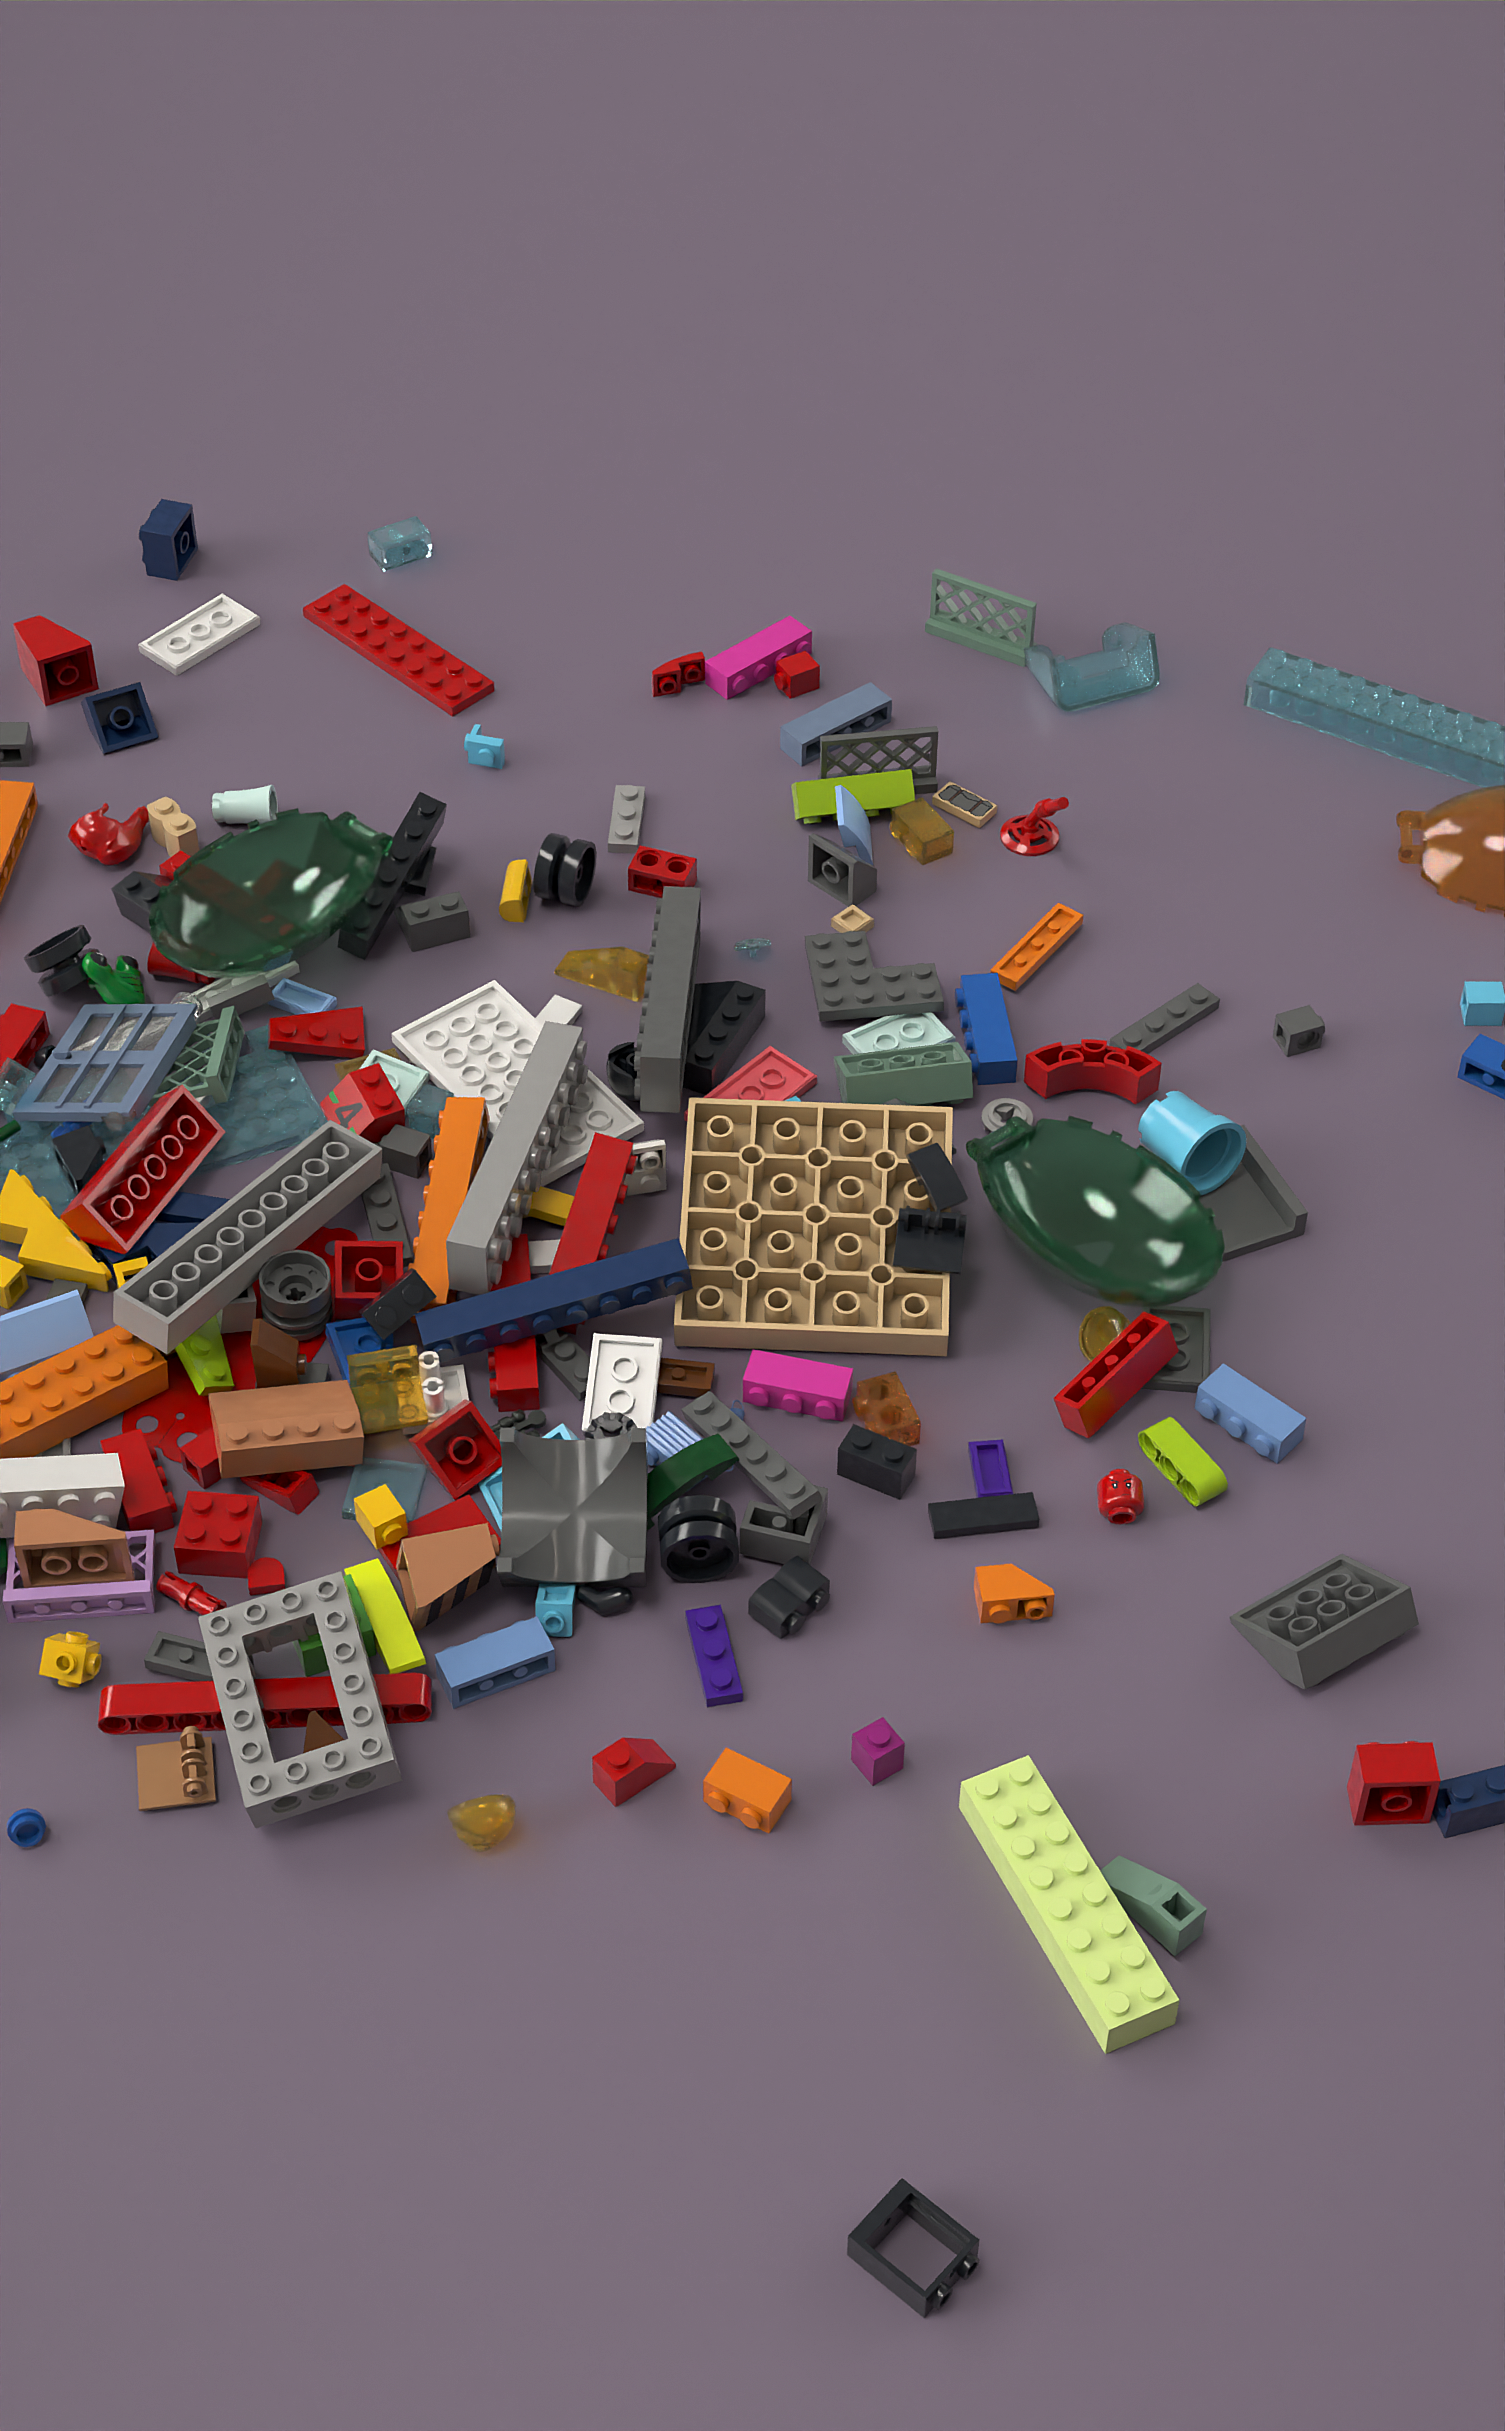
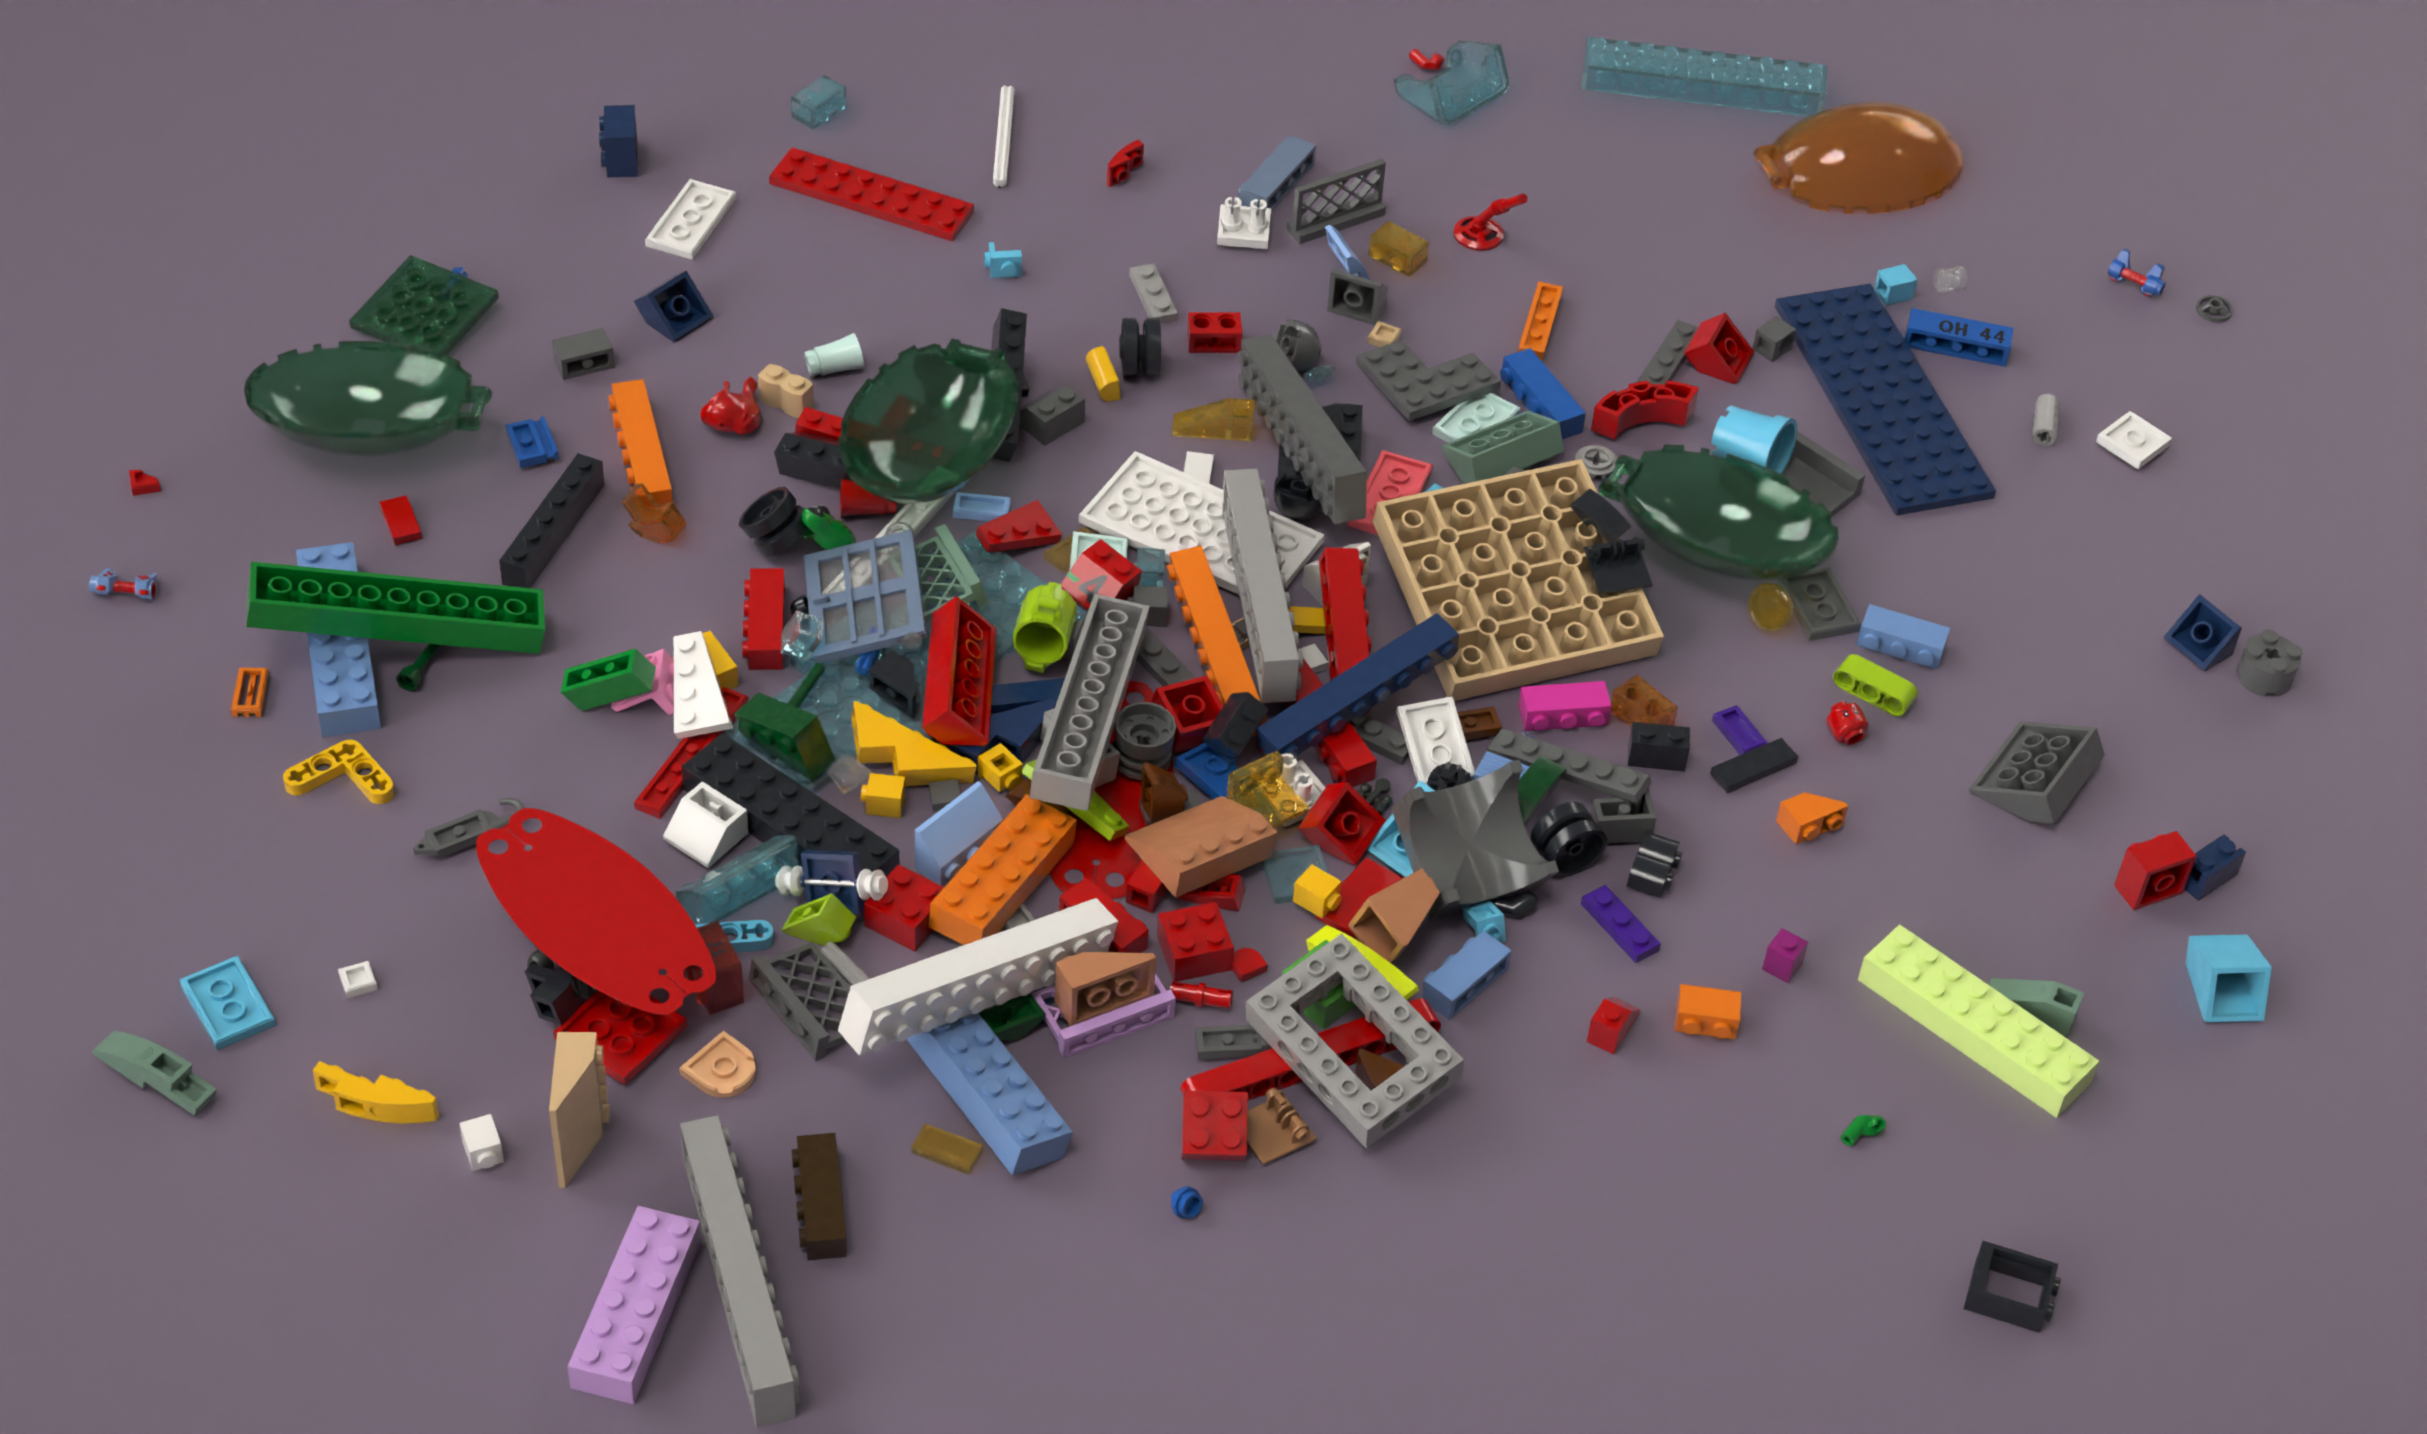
camera: 25 degrees left, 0 degrees up
red slope [13,615,99,706] -> none
yellow brick [39,1631,102,1687] -> none
light grey tile [206,974,275,1020] -> none
clear yellow hat [446,1794,517,1852] -> none
dark pink brick [705,615,812,700] -> none
red brick [774,650,820,699] -> none
lime brick [791,769,916,824] -> none
sand green fence [925,568,1037,667] -> none
tile [932,782,997,828] -> none
red brick [1053,1311,1179,1439] -> none
none -> white axle [993,85,1014,187]
none -> lime container [1012,582,1077,674]
none -> red brick [1181,1090,1248,1161]
none -> white plate [1217,197,1271,249]
none -> dark grey cylinder [1275,319,1322,373]
none -> red arm [1409,49,1445,71]
none -> red slope [1684,312,1754,384]
none -> dark blue plate [1775,283,1996,516]
none -> green arm [1840,1115,1886,1146]
none -> medium azure slope [2186,934,2272,1022]

